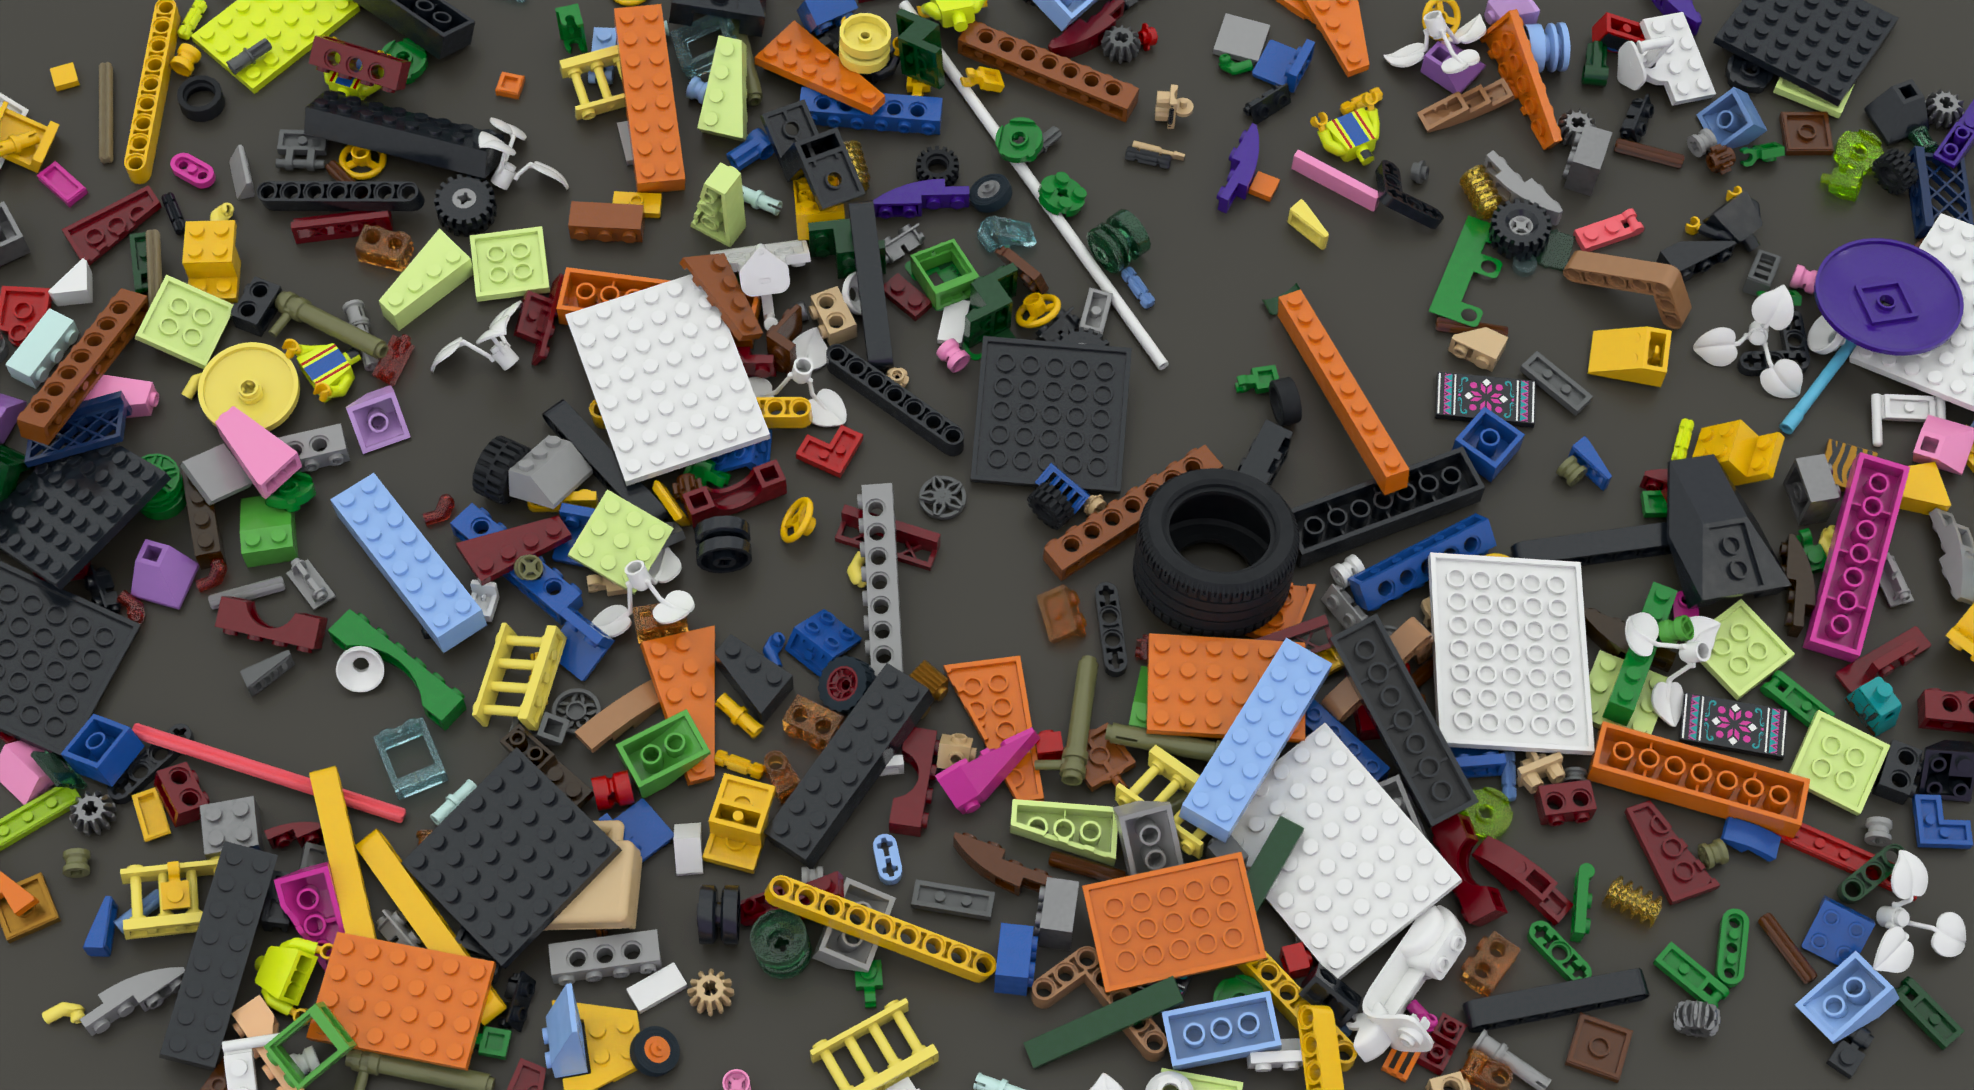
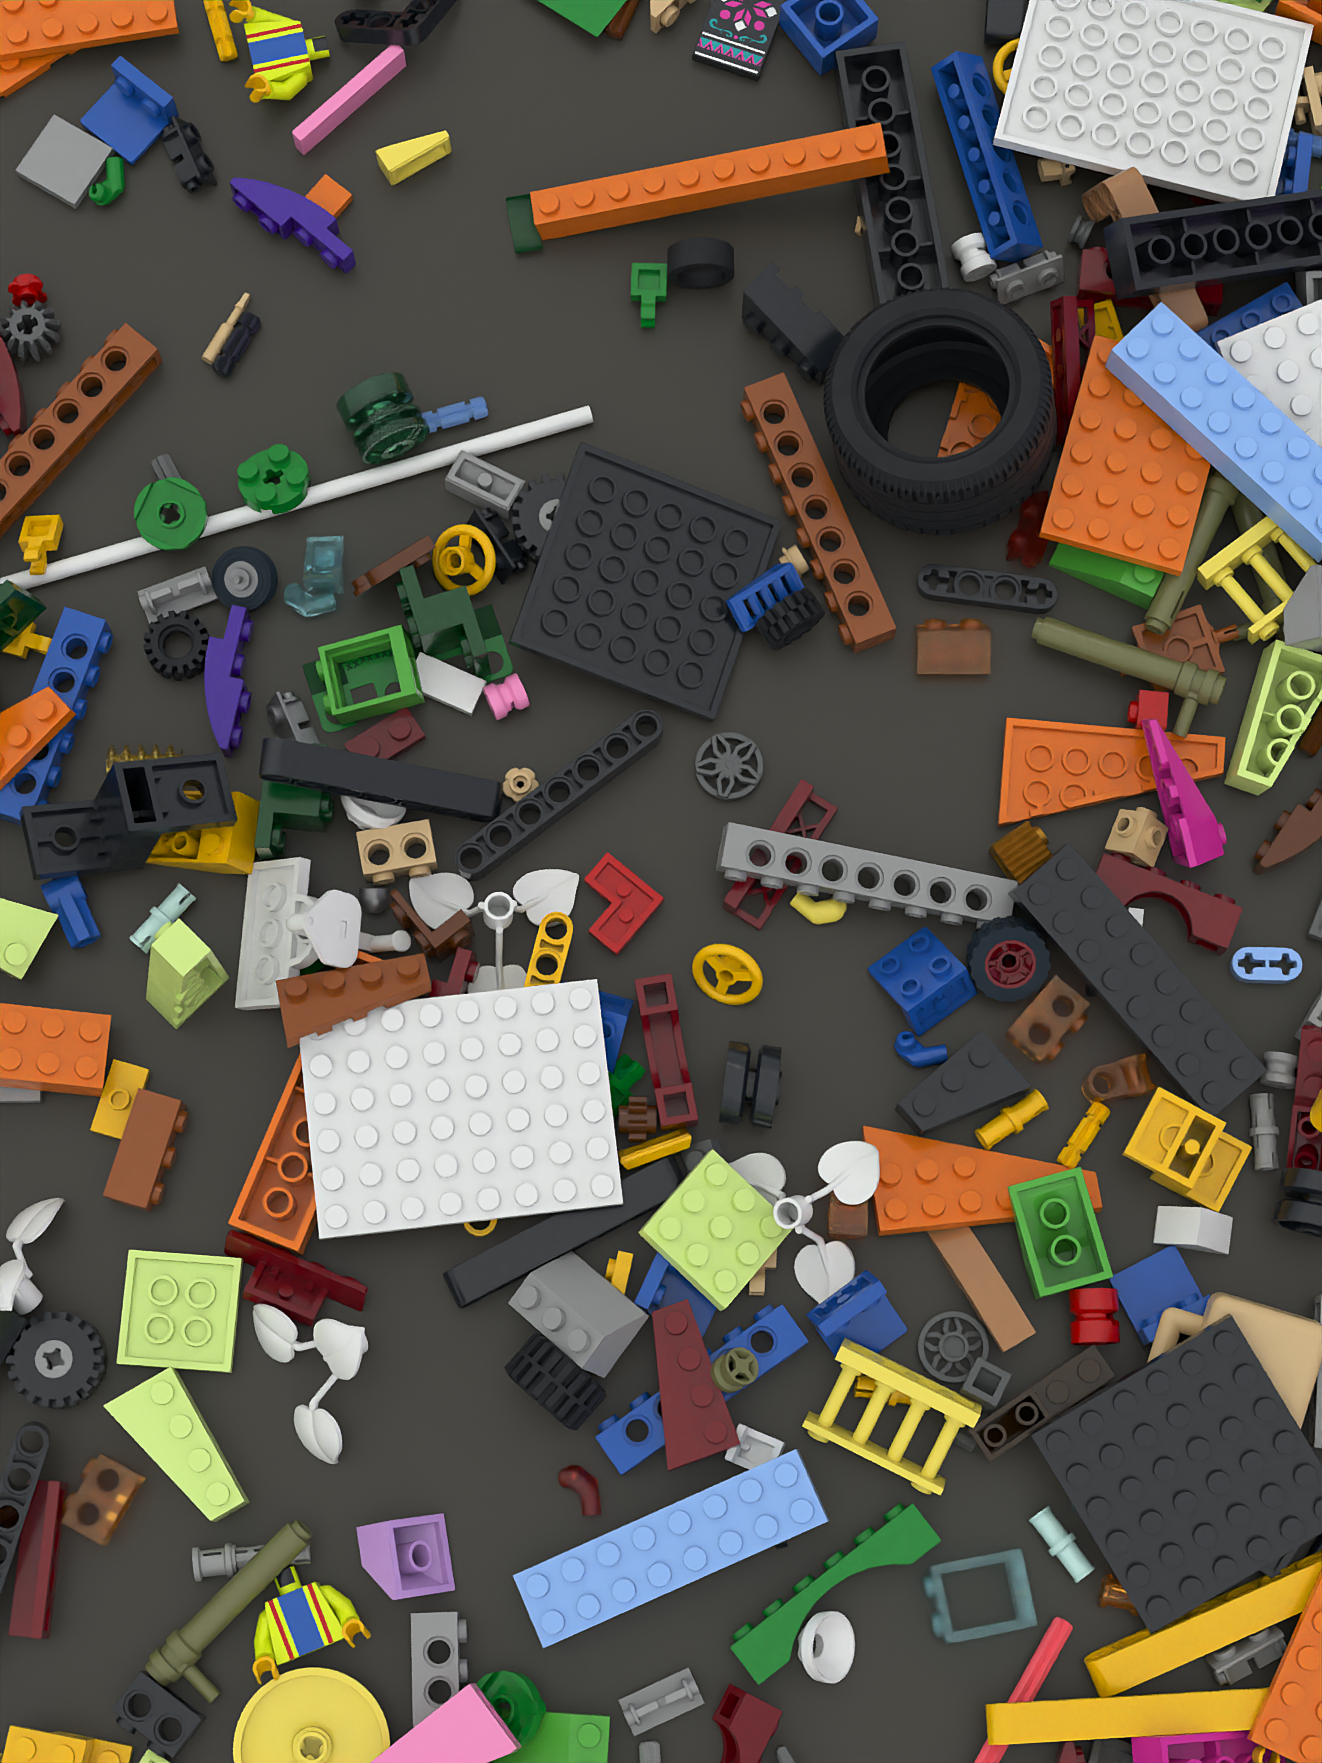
camera: 75 degrees left, 15 degrees up
clear red hinge [372,334,415,387] -> none
tan hips [1155,84,1194,129] -> none
none -> light grey hinge [137,566,218,624]
none -> light grey pin [1249,1093,1279,1171]

